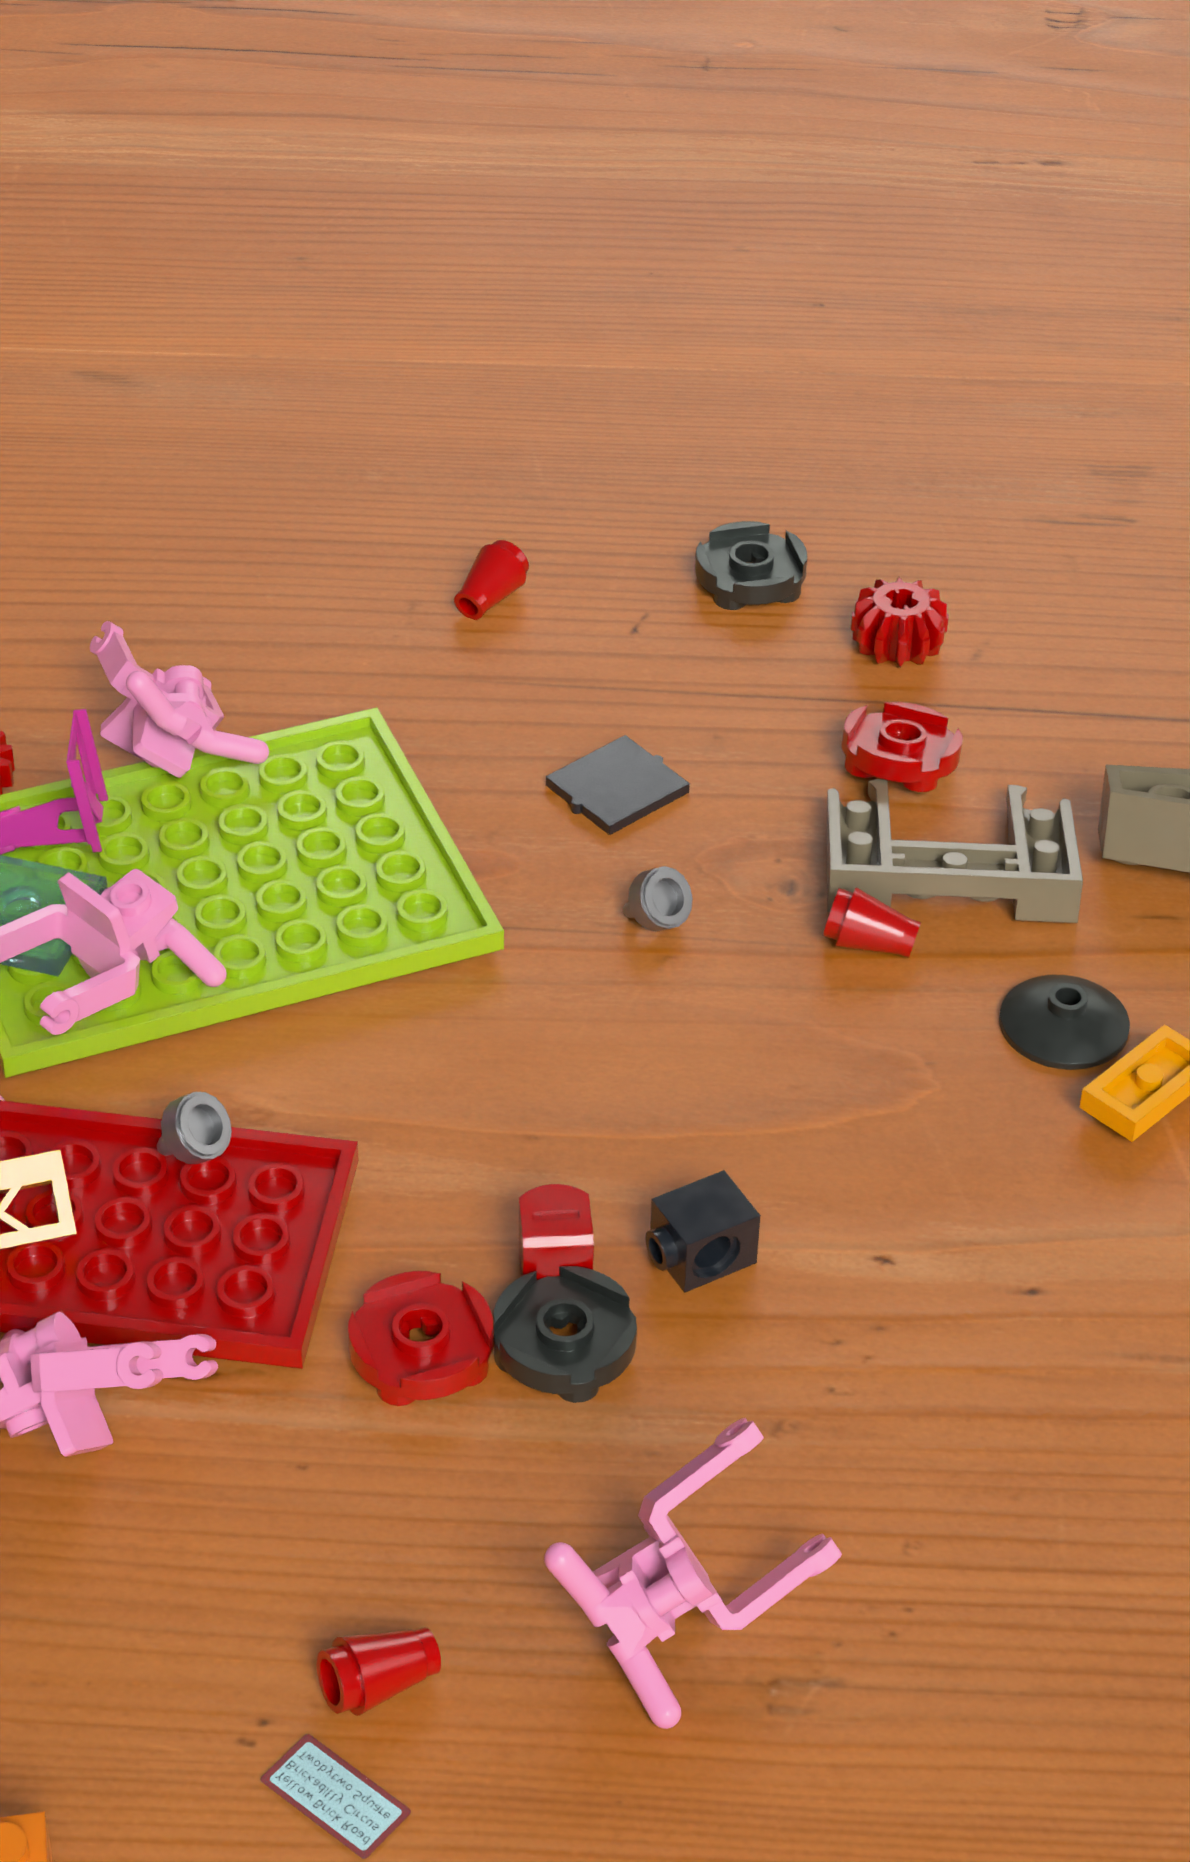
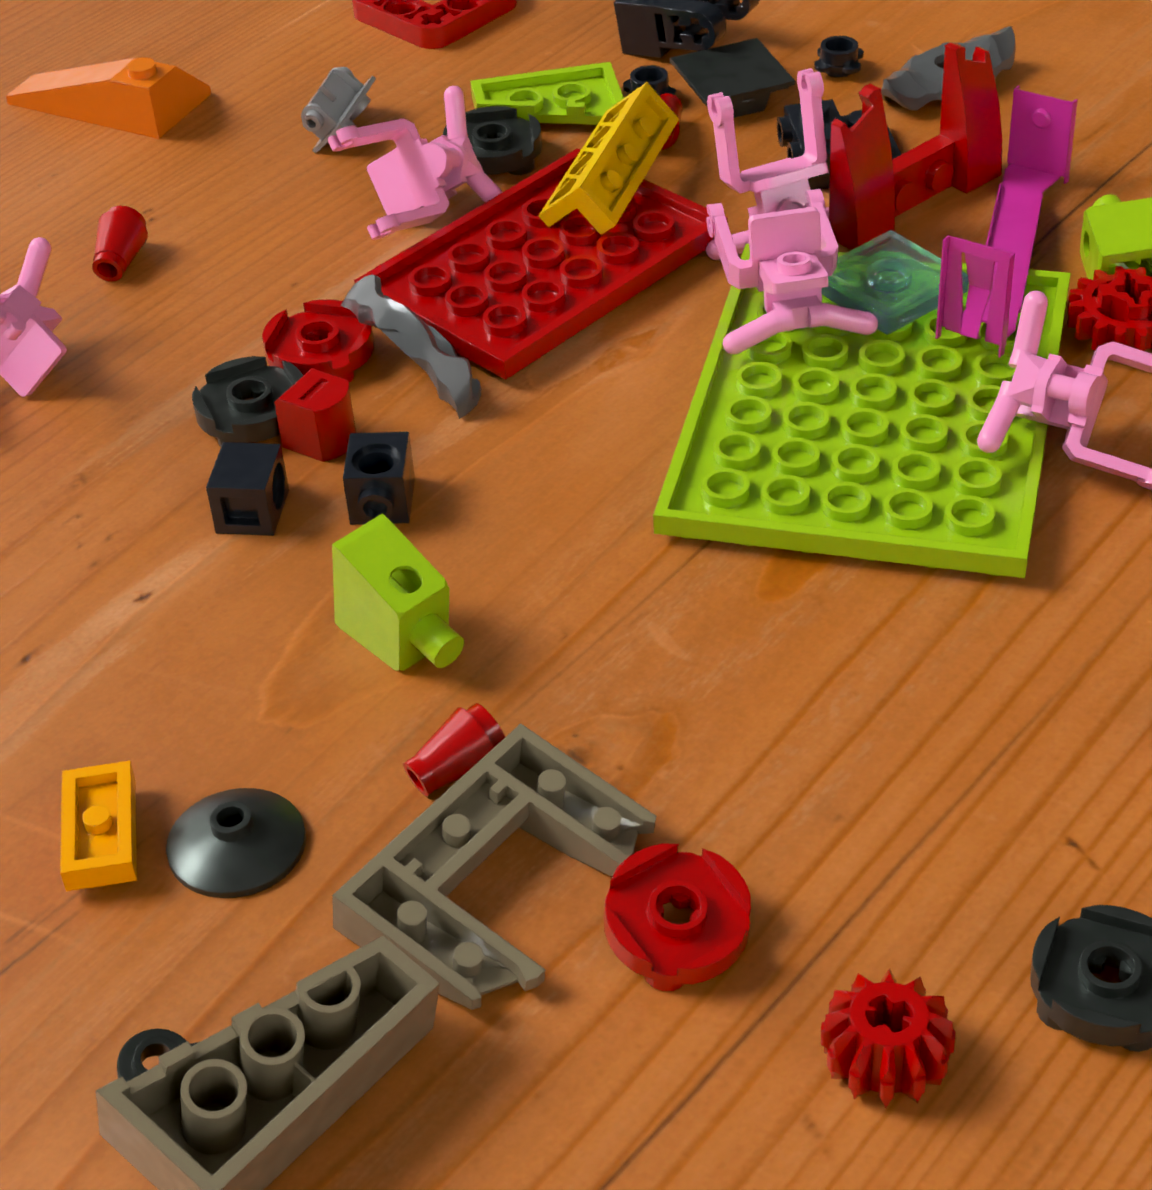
camera: 130 degrees right, 0 degrees up
flat silver tile [157,1092,232,1164] -> none
clear light blue sticker [261,1734,411,1859] -> none
piece [546,735,690,835] -> none
flat silver tile [623,866,693,932] -> none
none -> lime torso [332,513,464,671]
none -> dark grey piece [341,275,482,419]
none -> black brick [343,432,415,525]

